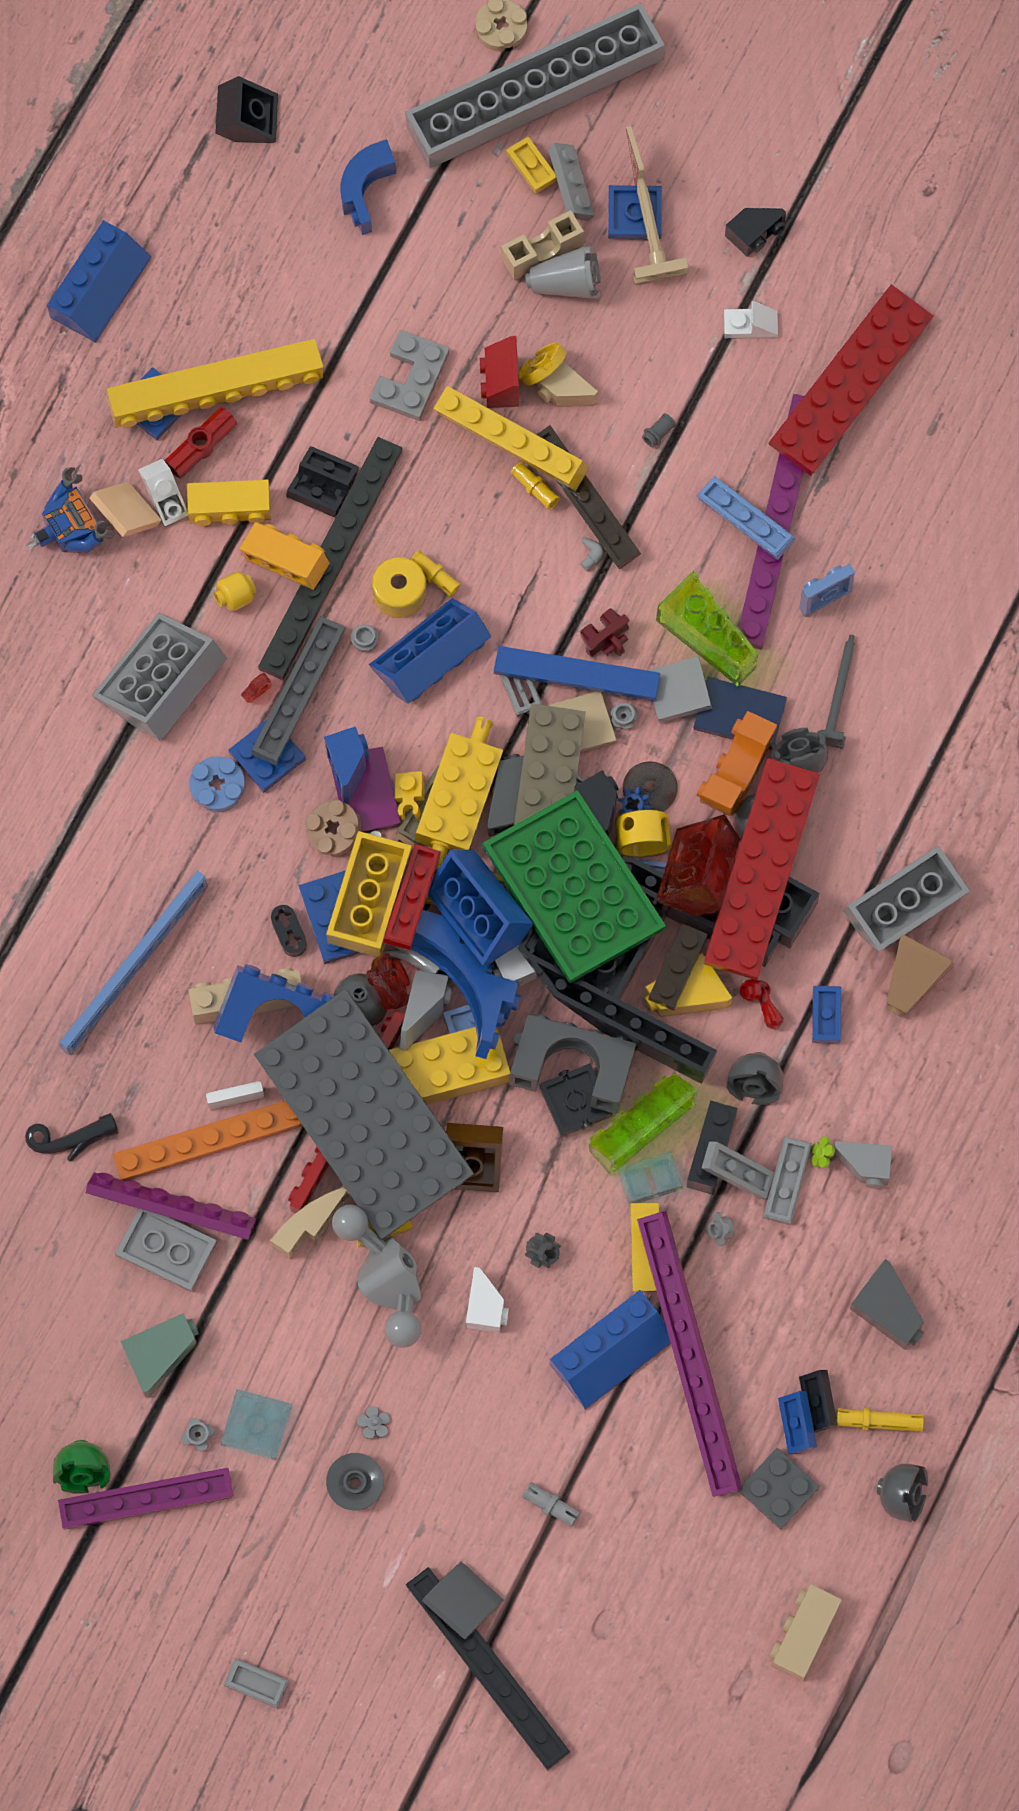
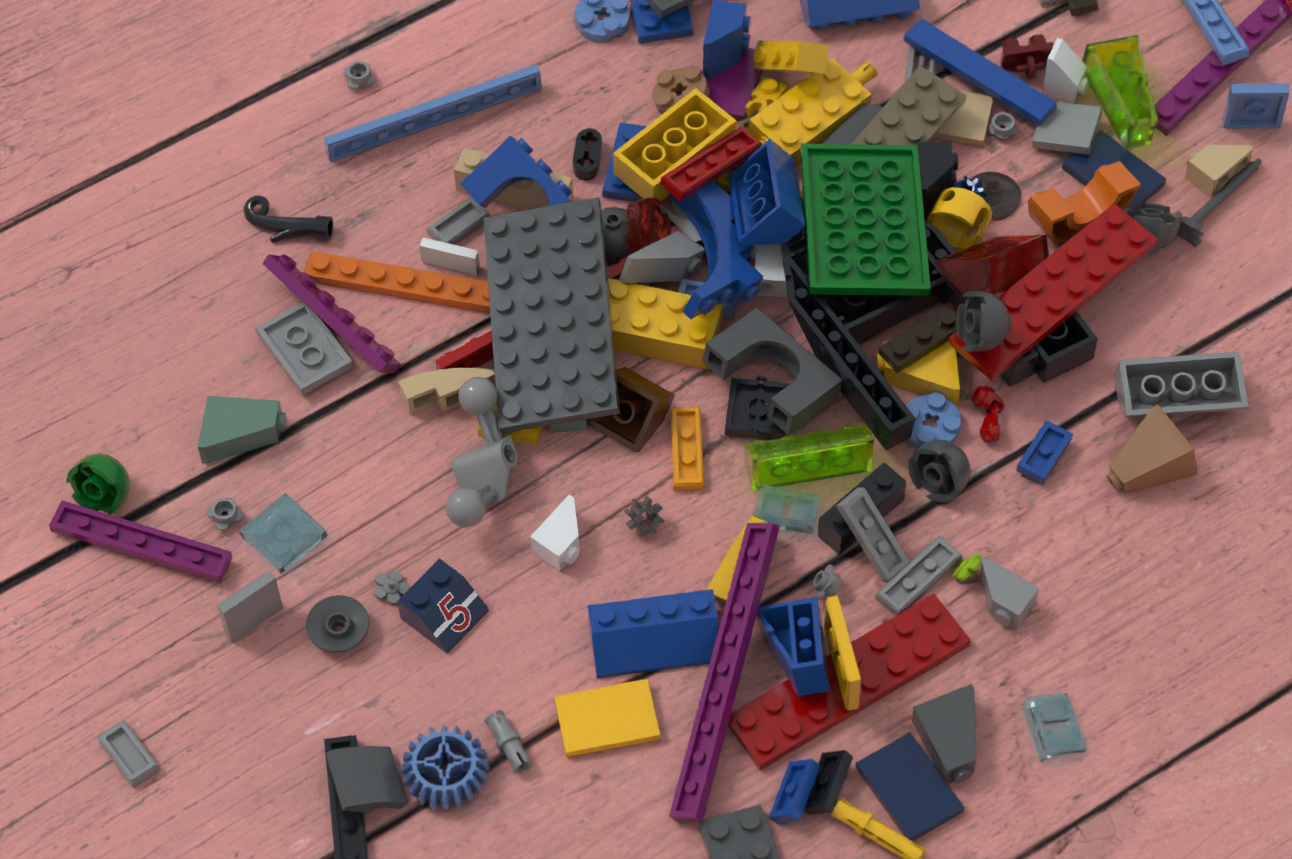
camera: 30 degrees right, 15 degrees down
none -> light grey tile [217,571,283,643]
none -> light grey plate [343,61,375,90]
none -> dark blue slope [398,558,489,654]
none -> medium blue gear [401,724,489,811]
none -> light grey tile [427,196,490,245]
none -> yellow tile [554,679,661,758]
none -> light orange tile [670,407,704,491]
none -> red plate [728,594,971,771]
none -> yellow brick [753,41,829,74]
none -> blue wedge [757,597,830,696]
none -> yellow tile [824,595,861,711]
none -> dark blue tile [855,732,964,842]
none -> medium blue plate [906,392,961,449]
none -> dark grey cylinder [956,291,1012,352]
none -> clear light blue piece [1021,693,1087,762]
none -> white slope [1043,38,1089,104]
none -> tan slope [1185,145,1253,198]

